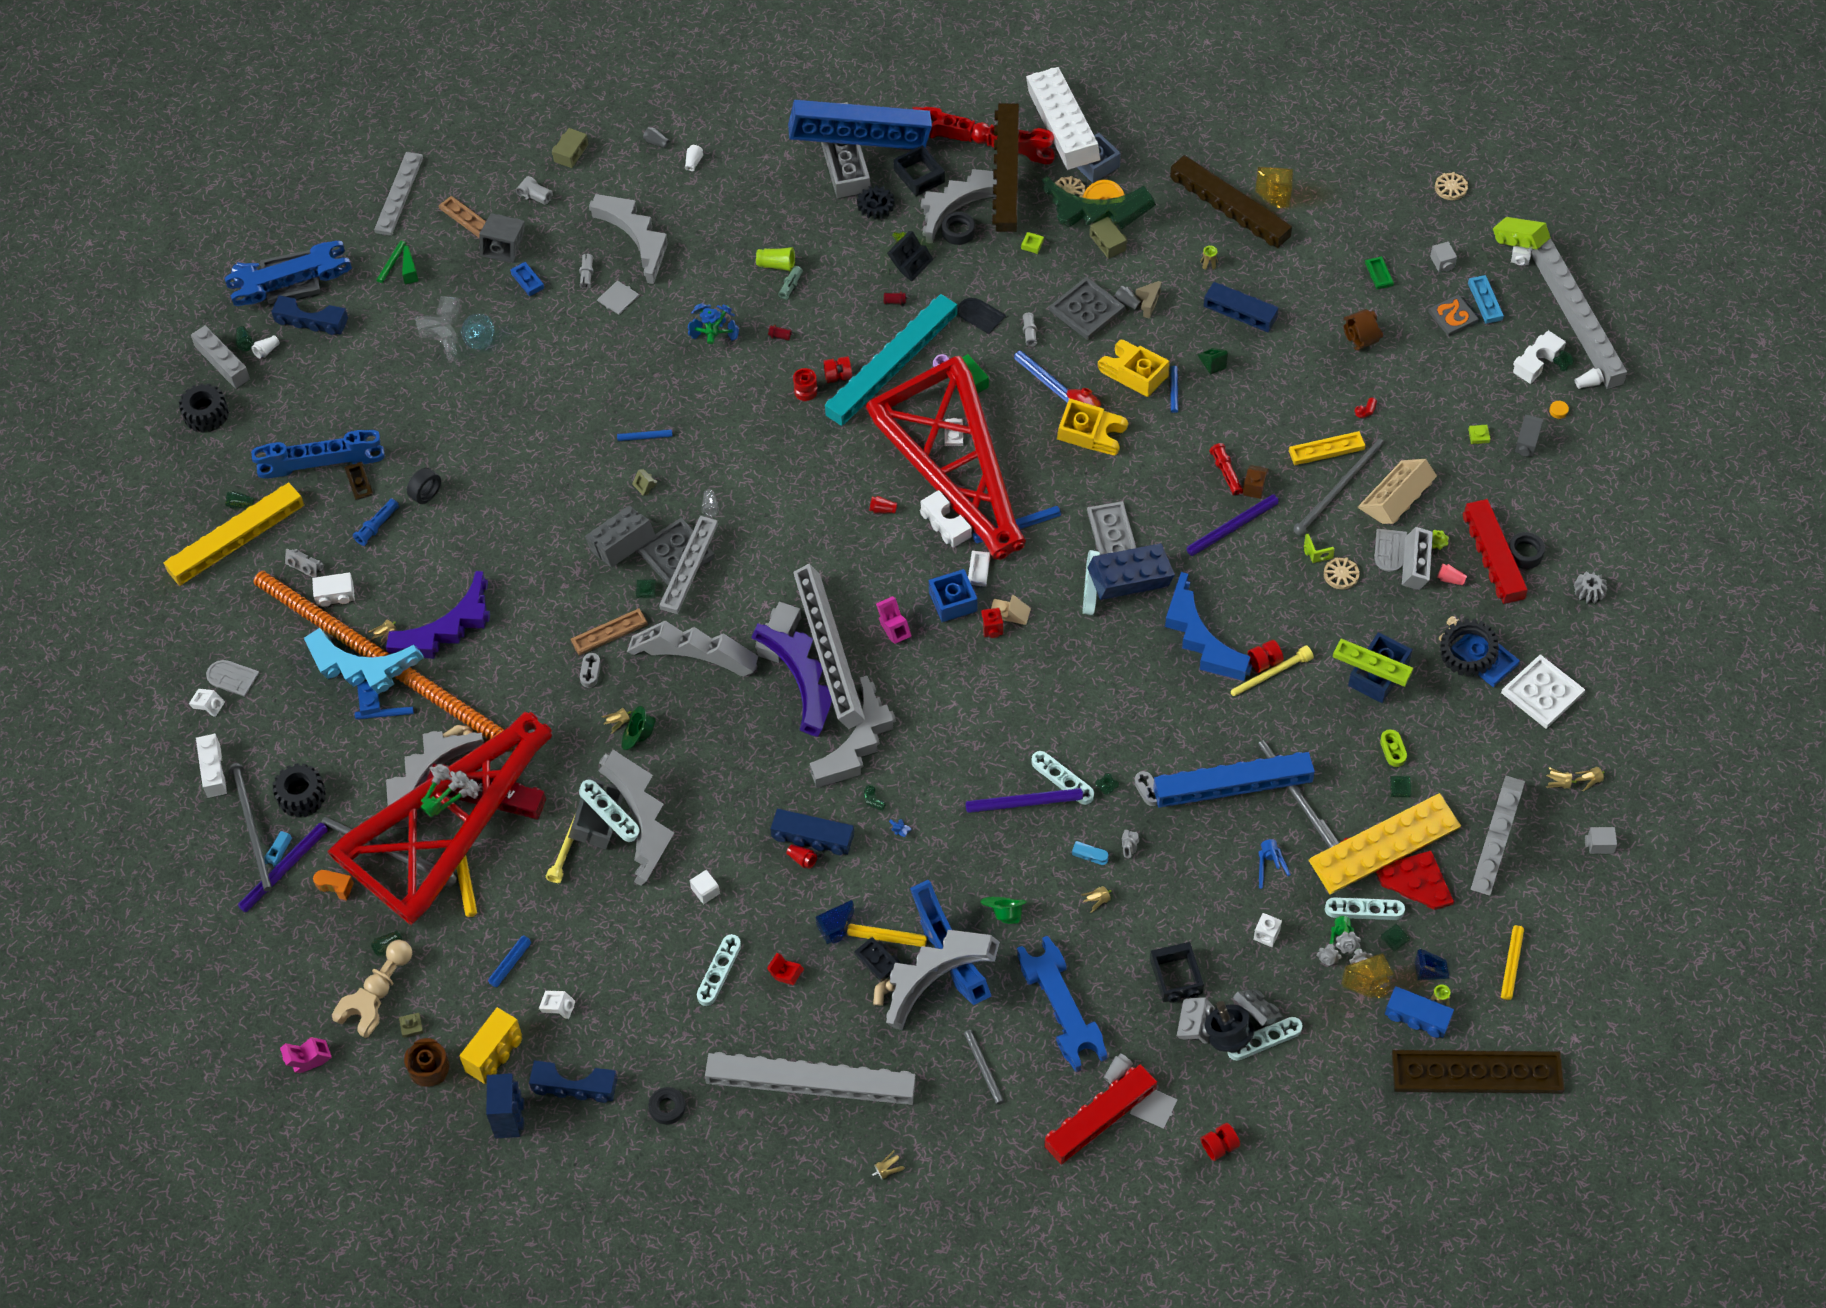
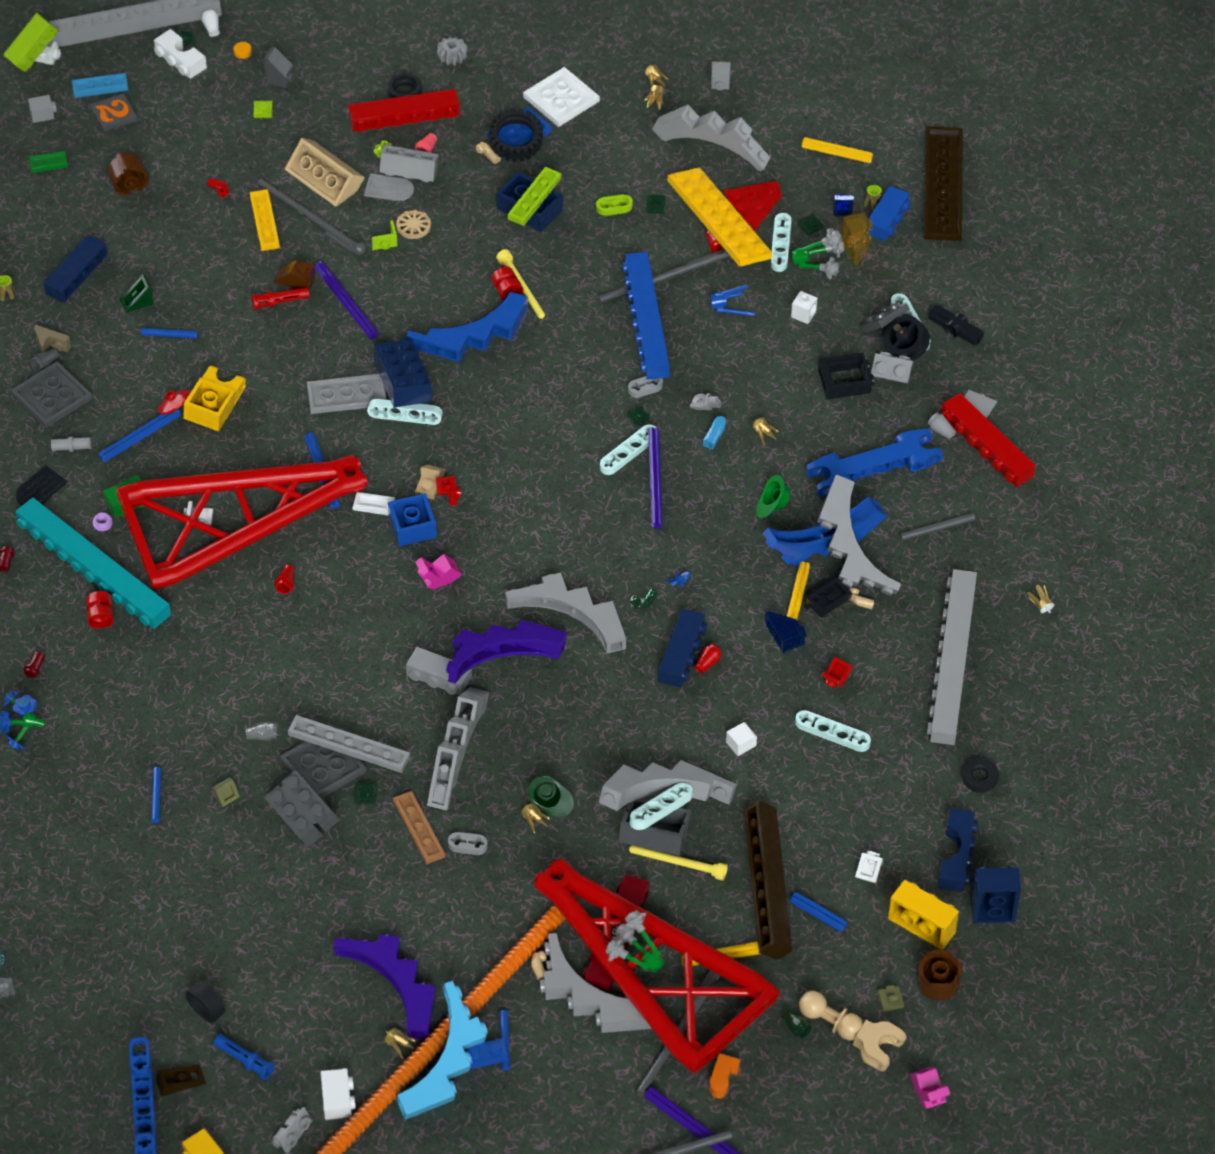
camera: 90 degrees left, 5 degrees down
dark azure bar [264,831,292,867] -> none
black tyre [272,763,326,818] -> none
red wheel [793,368,818,401] -> none
light grey brick [793,564,865,729] -> none
white arch [920,490,972,548] -> none
yellow brick [1098,340,1169,397] -> none
red wheel [1200,1123,1240,1161] -> none
none -> dark brown brick [744,800,792,960]
none -> black piece [928,305,984,345]

